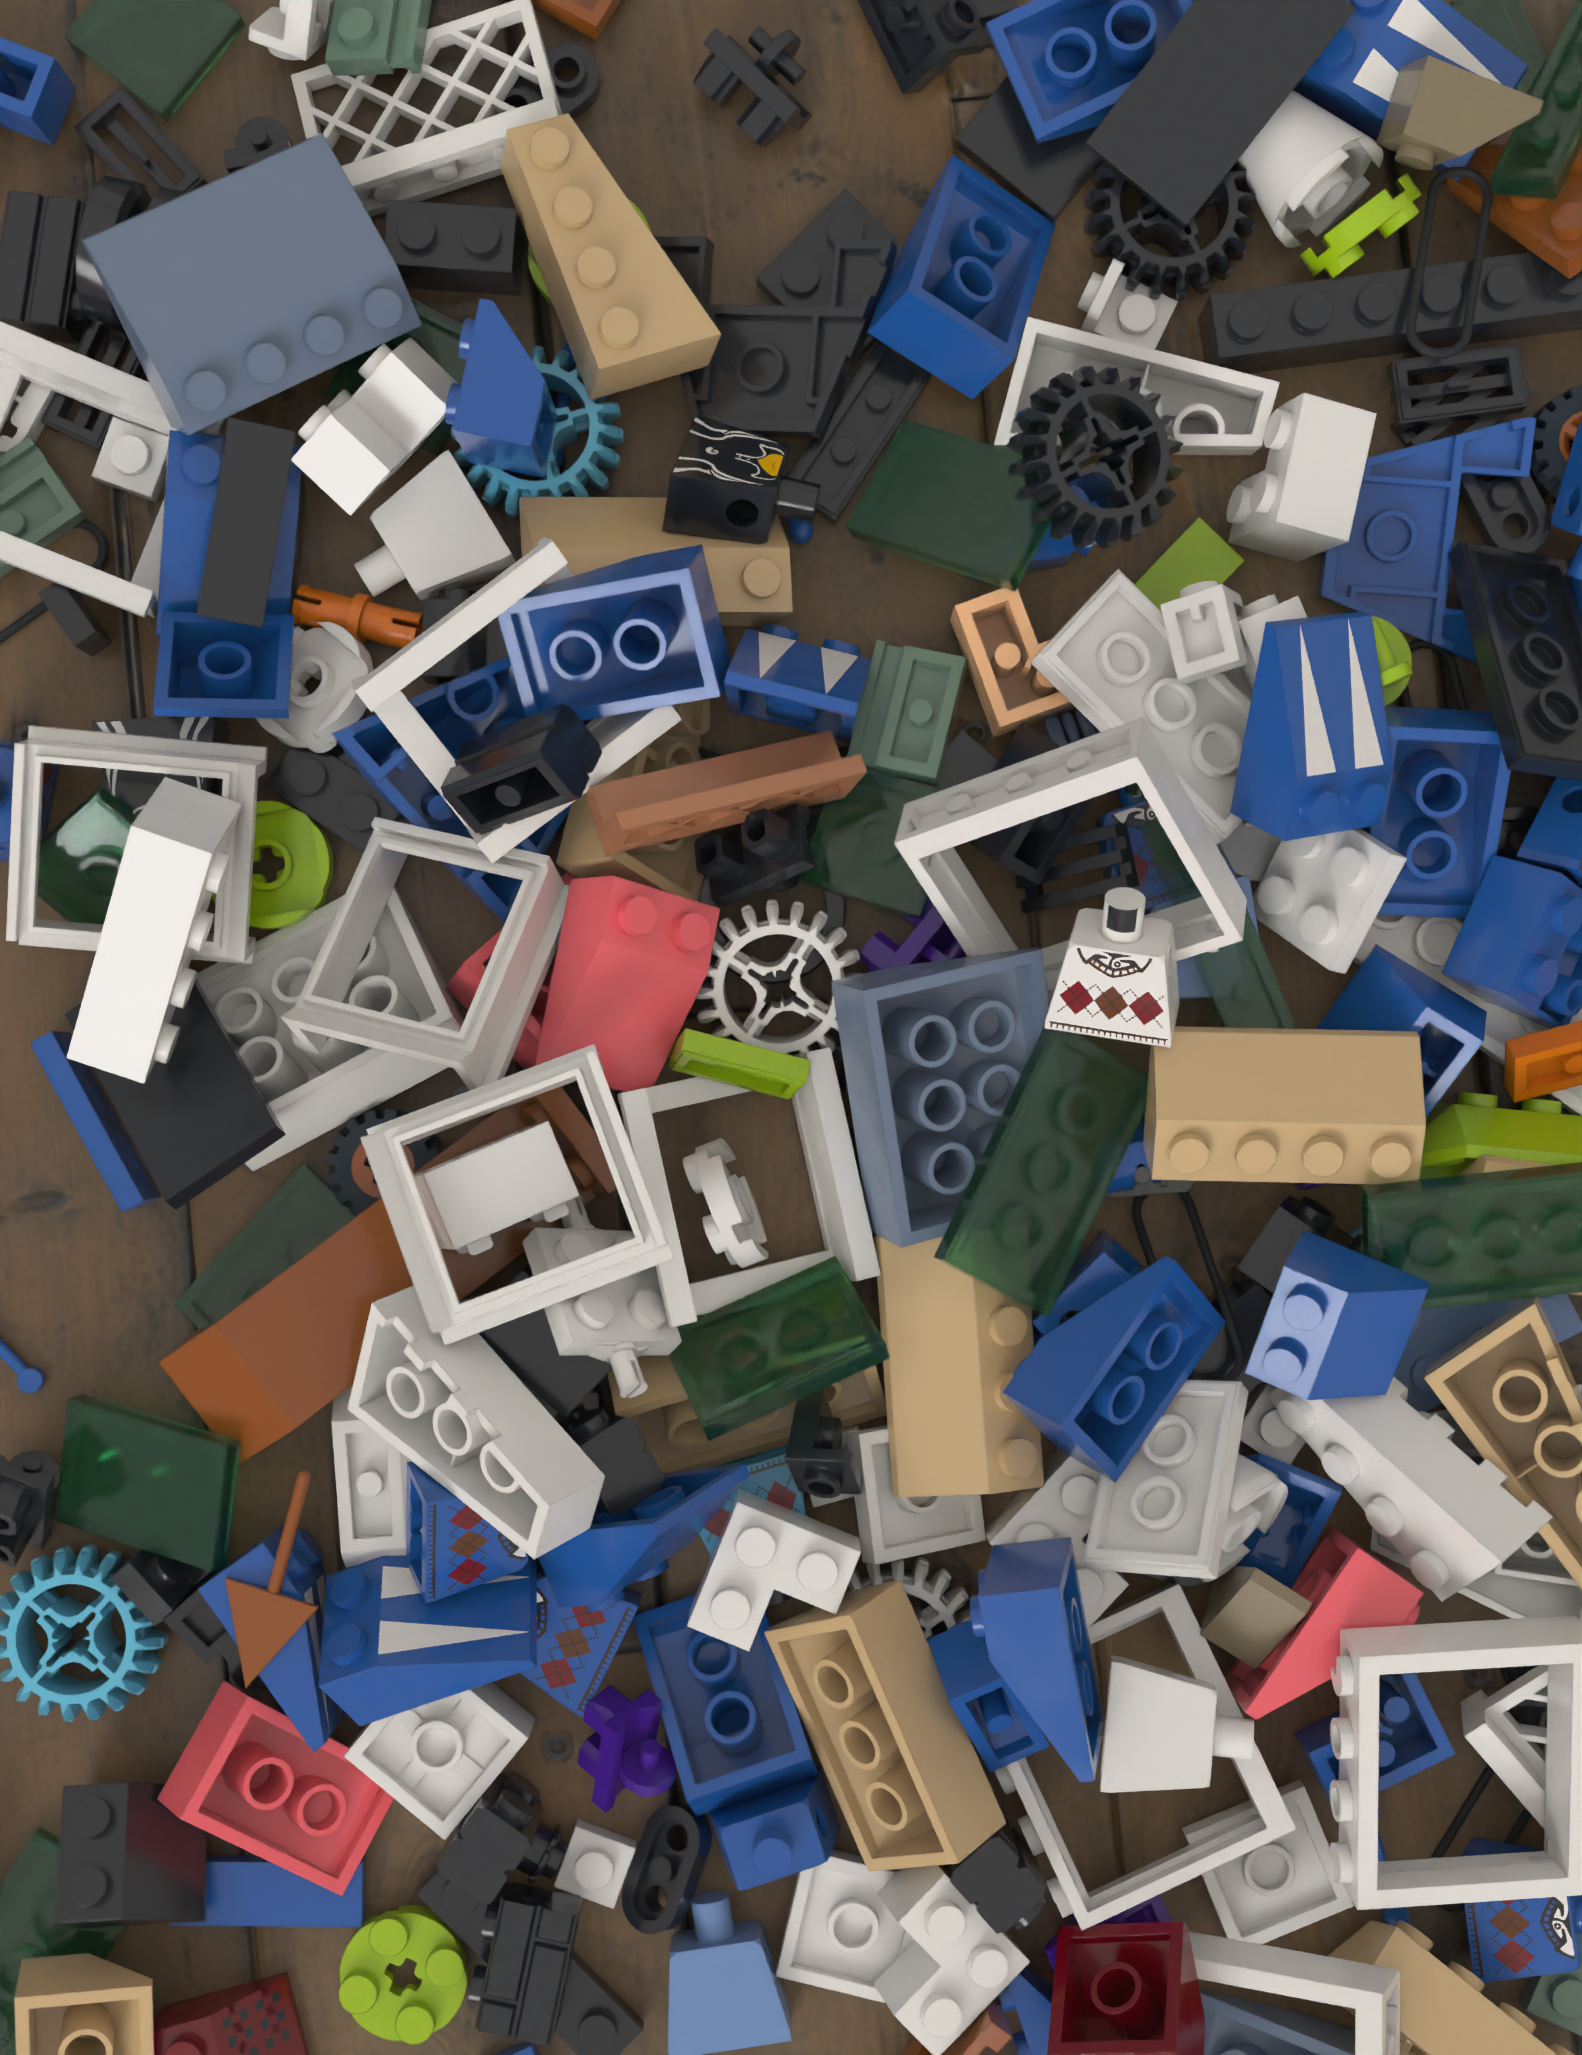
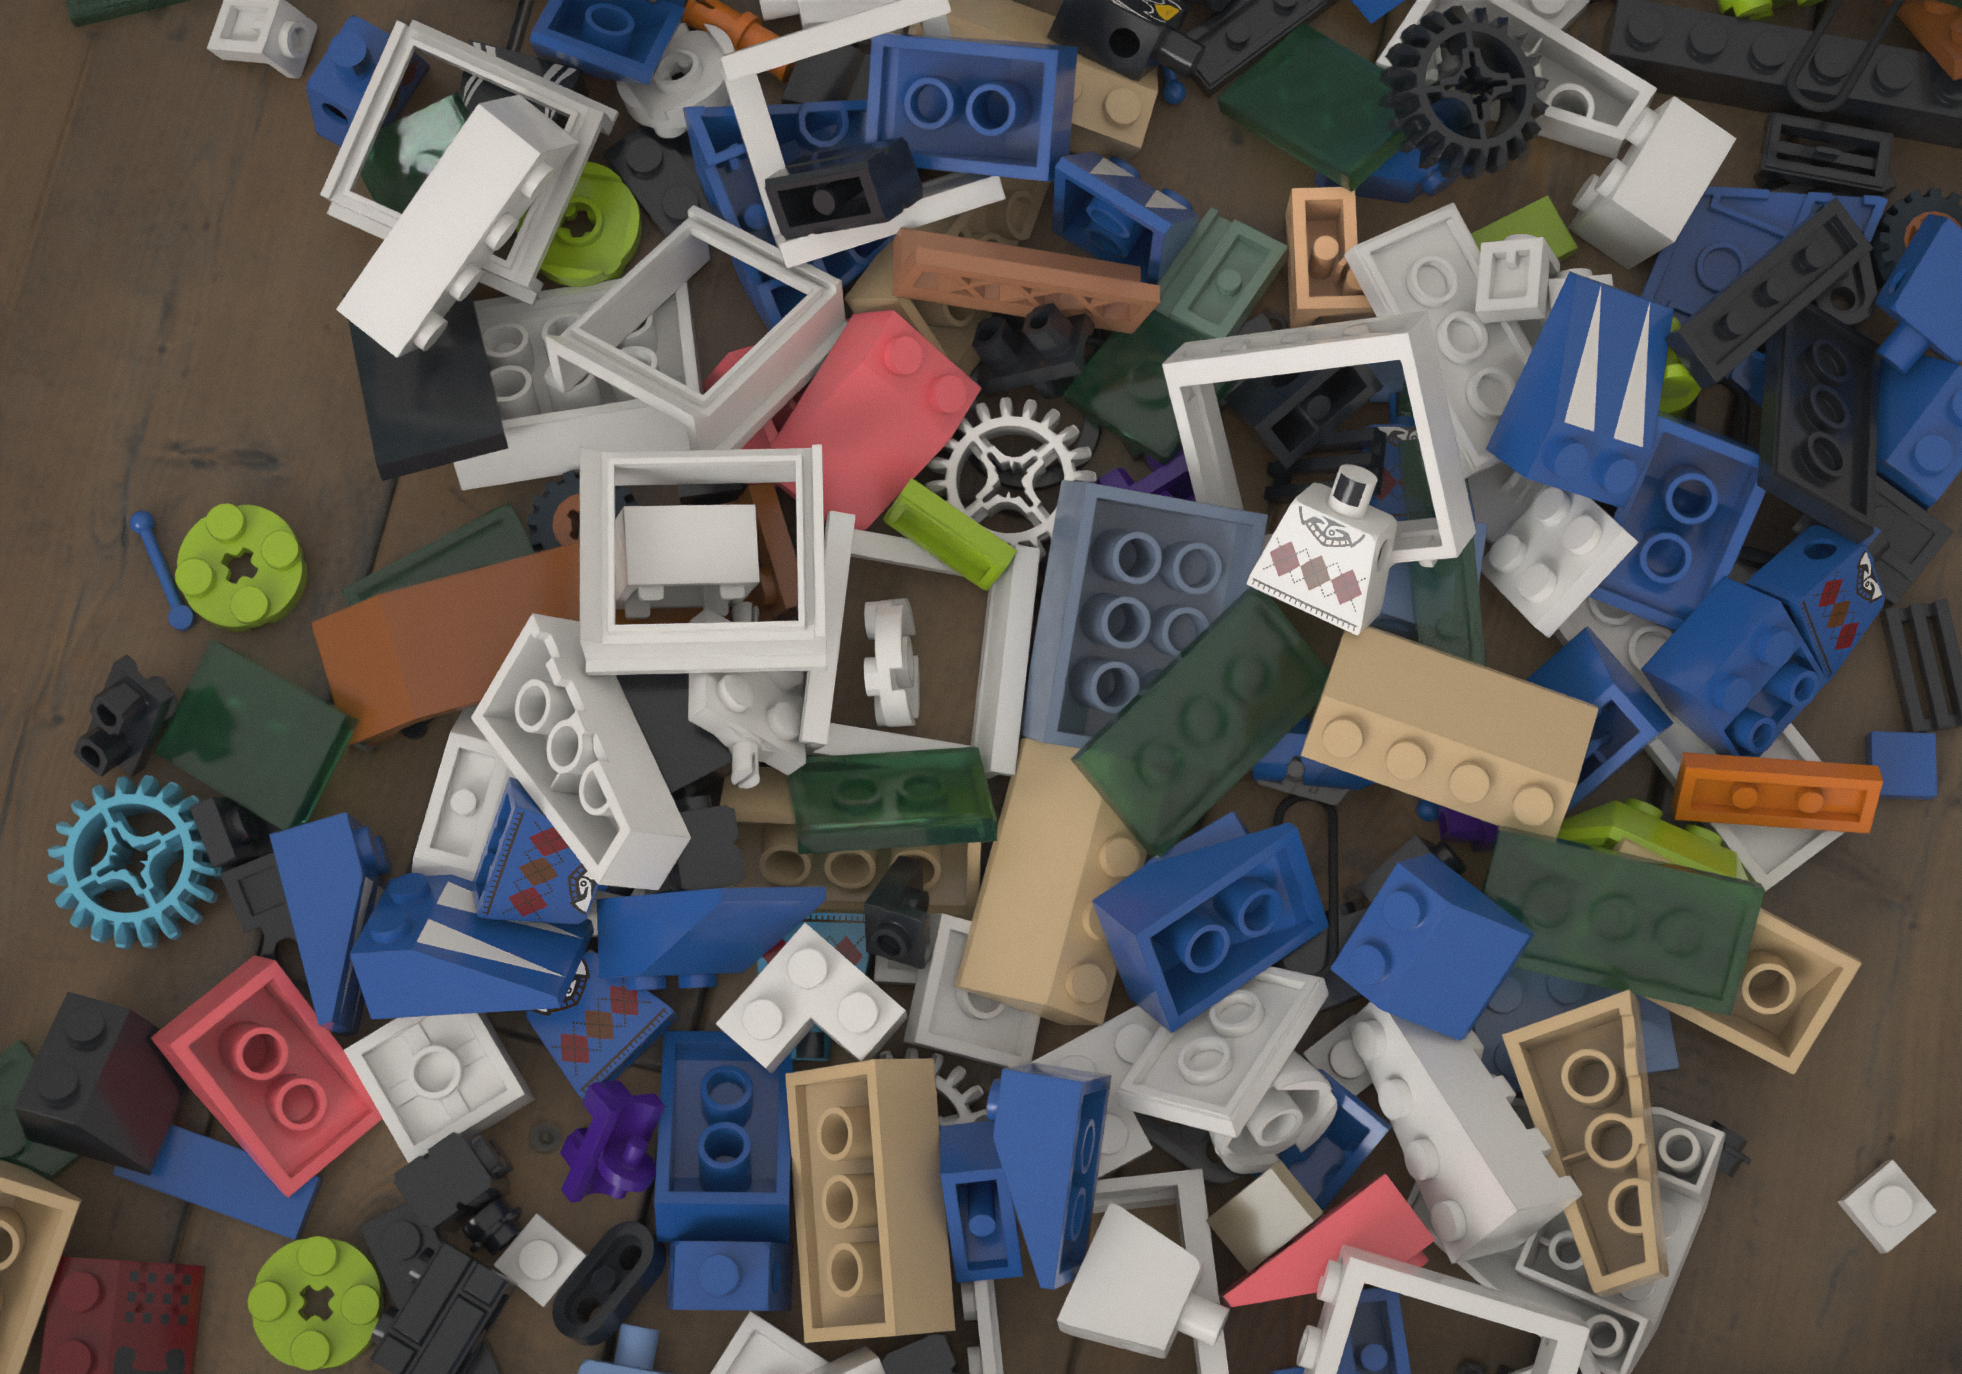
camera: 20 degrees right, 10 degrees down
blue tile [31,1031,160,1211] -> none
dark orange piece [225,1470,320,1688] -> none
none -> lime plate [175,503,308,632]
none -> black plate [1664,197,1873,390]

